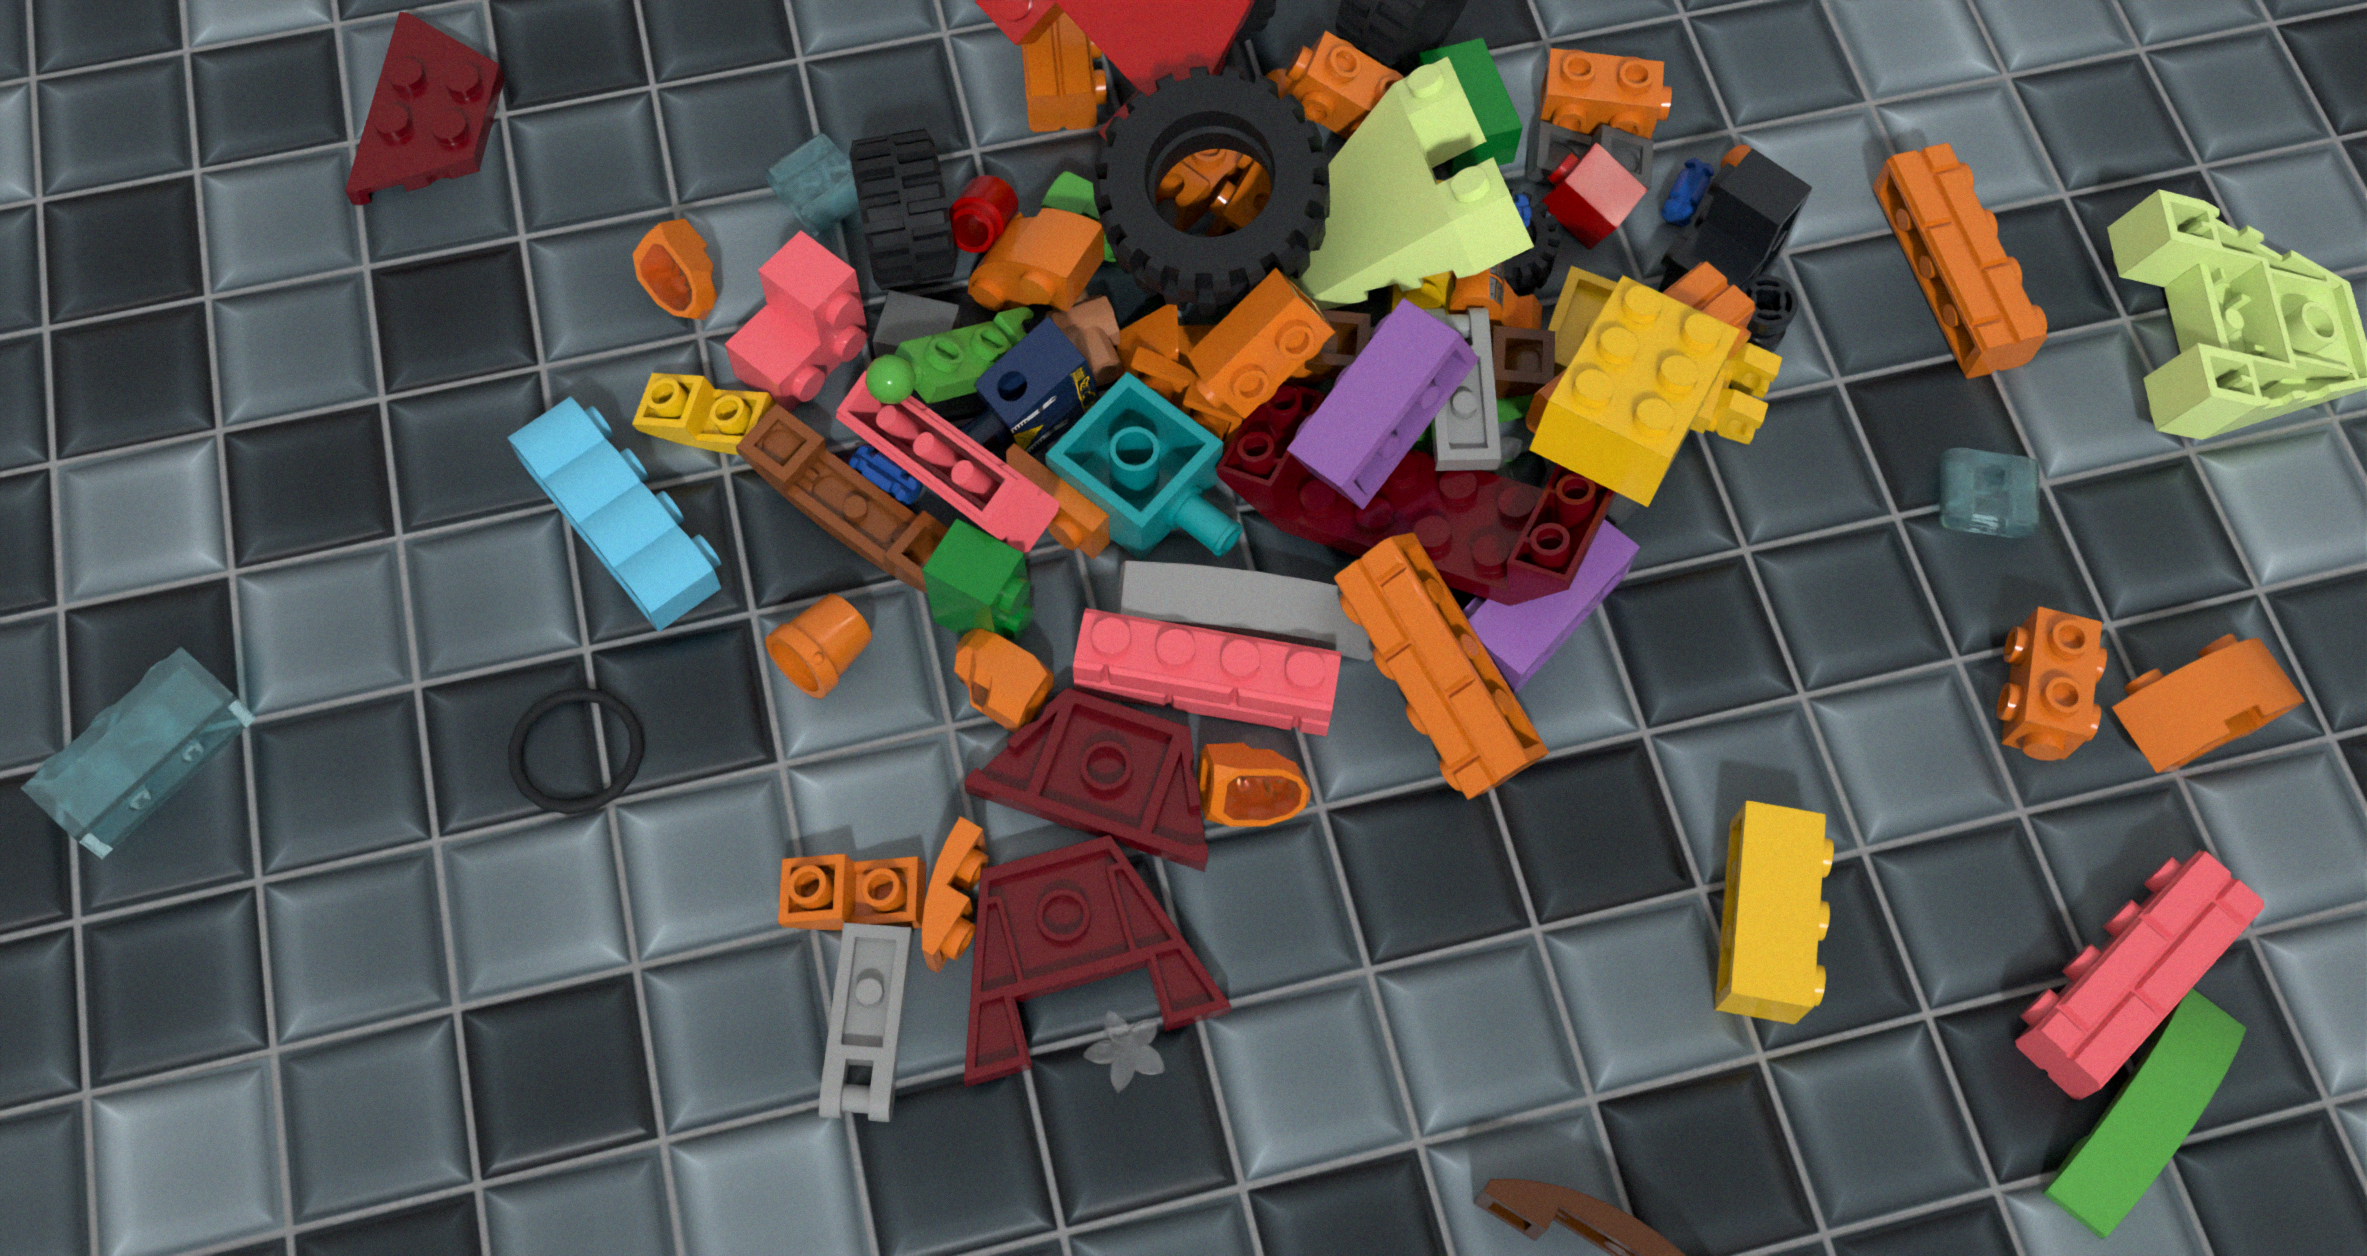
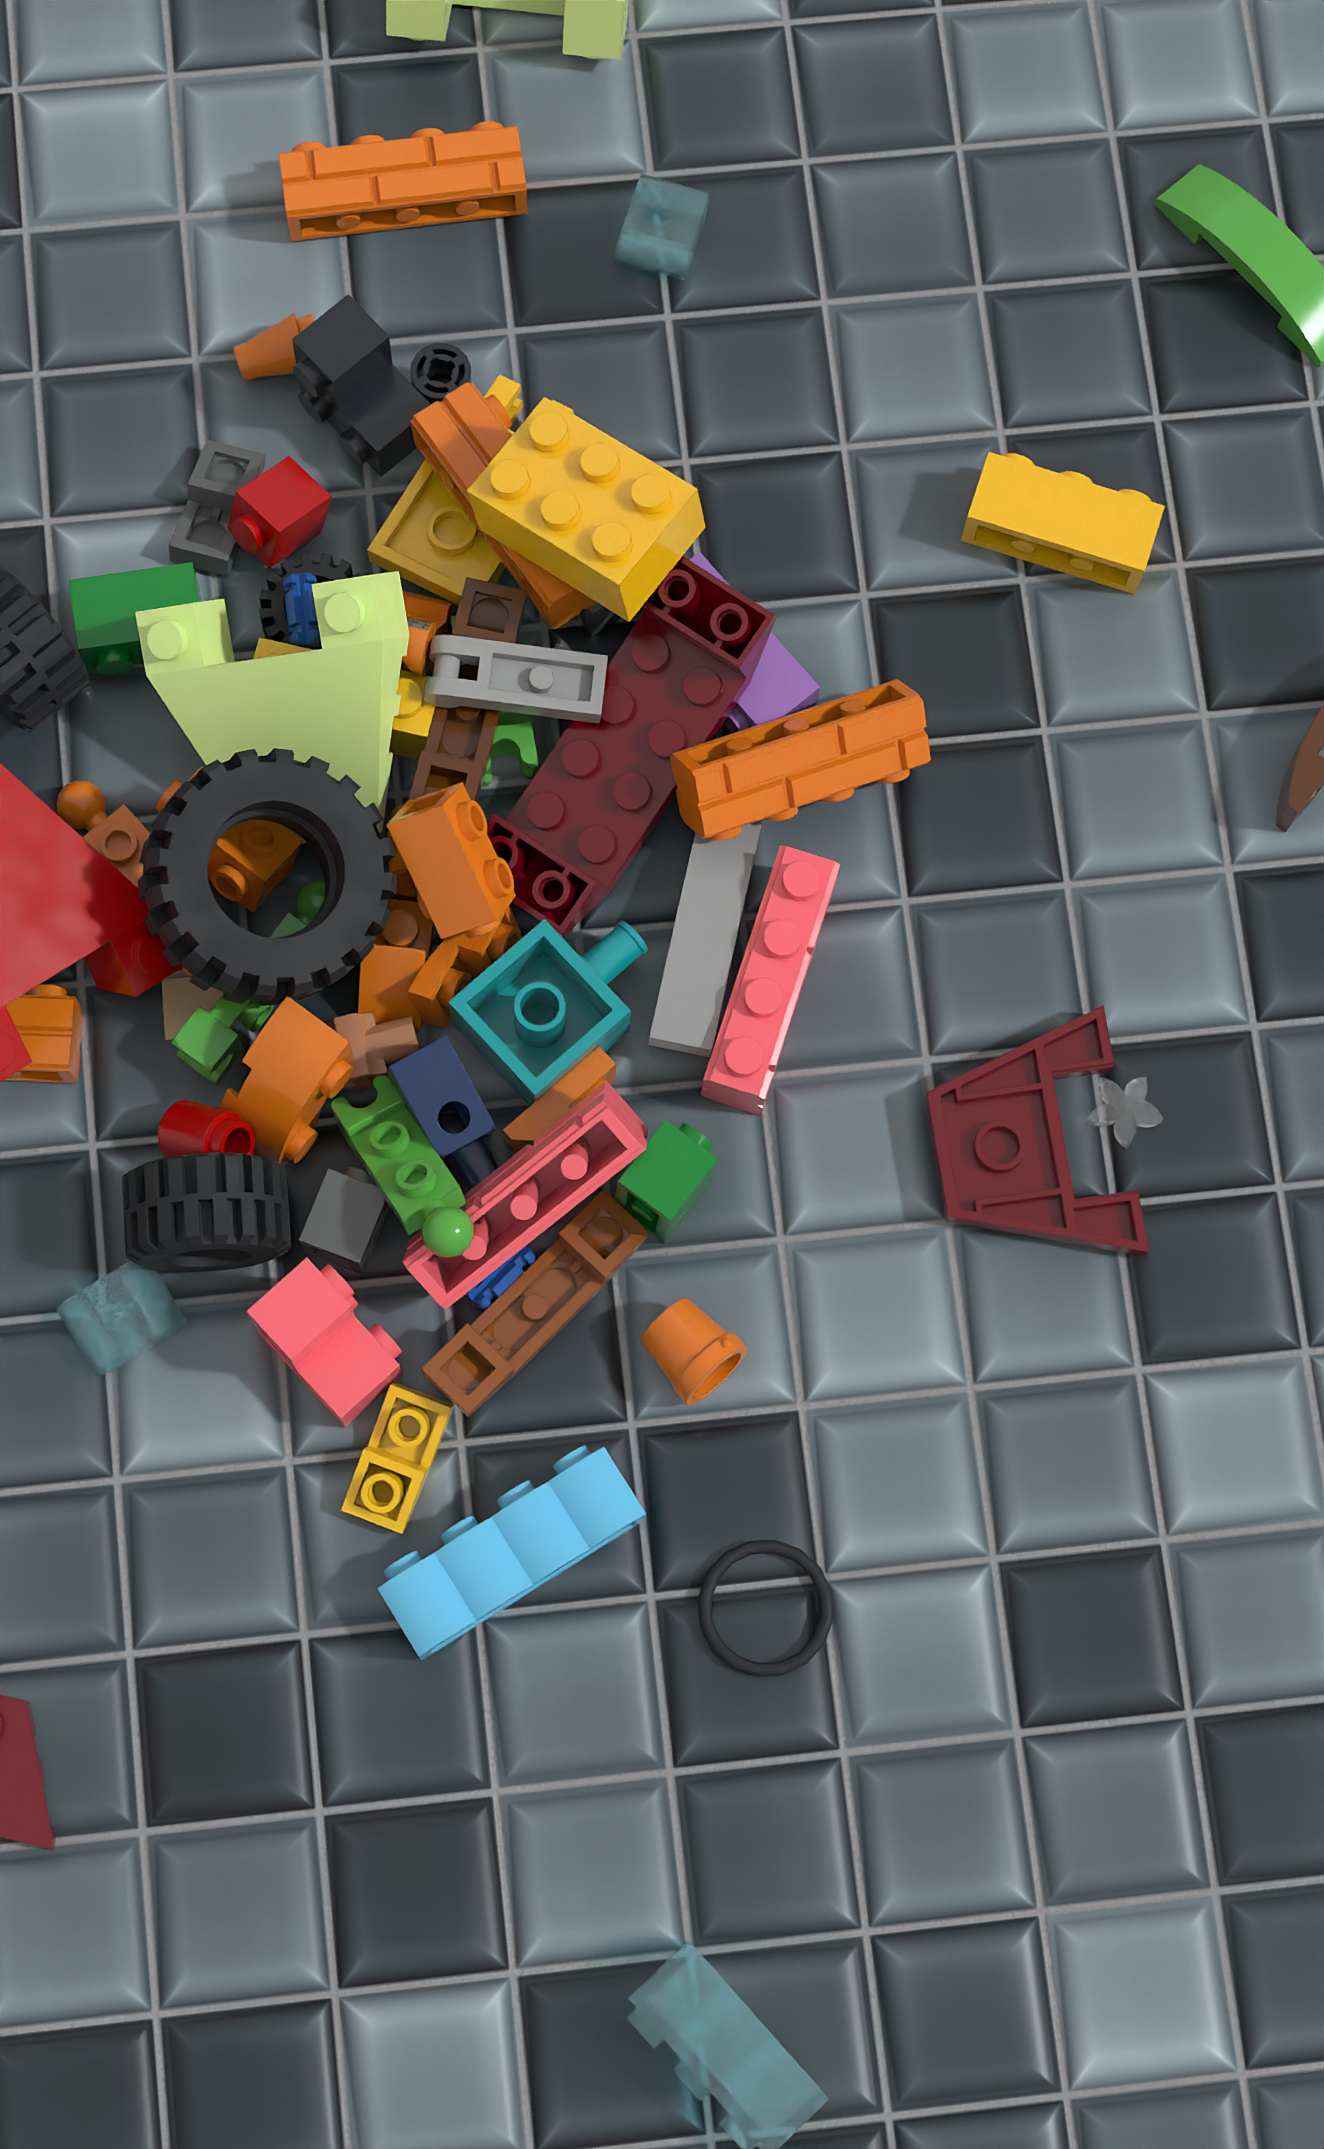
camera: 85 degrees left, 10 degrees up
orange rock [632,218,718,320] -> none
orange slope [778,853,926,930] -> none
light grey plate [819,922,914,1122] -> none
orange slope [922,816,989,974] -> none
orange rock [954,628,1054,733] -> none
dark red wing [964,688,1208,872] -> none
orange rock [1197,743,1311,827] -> none
orange brick [1285,30,1404,140] -> none
medium lavender brick [1287,298,1479,510] -> none
orange brick [1538,48,1672,140] -> none
blue piece [1661,158,1714,227] -> none
orange brick [1996,606,2107,761] -> none
coral brick [2014,850,2265,1101] -> none
orange brick [2111,633,2305,773] -> none

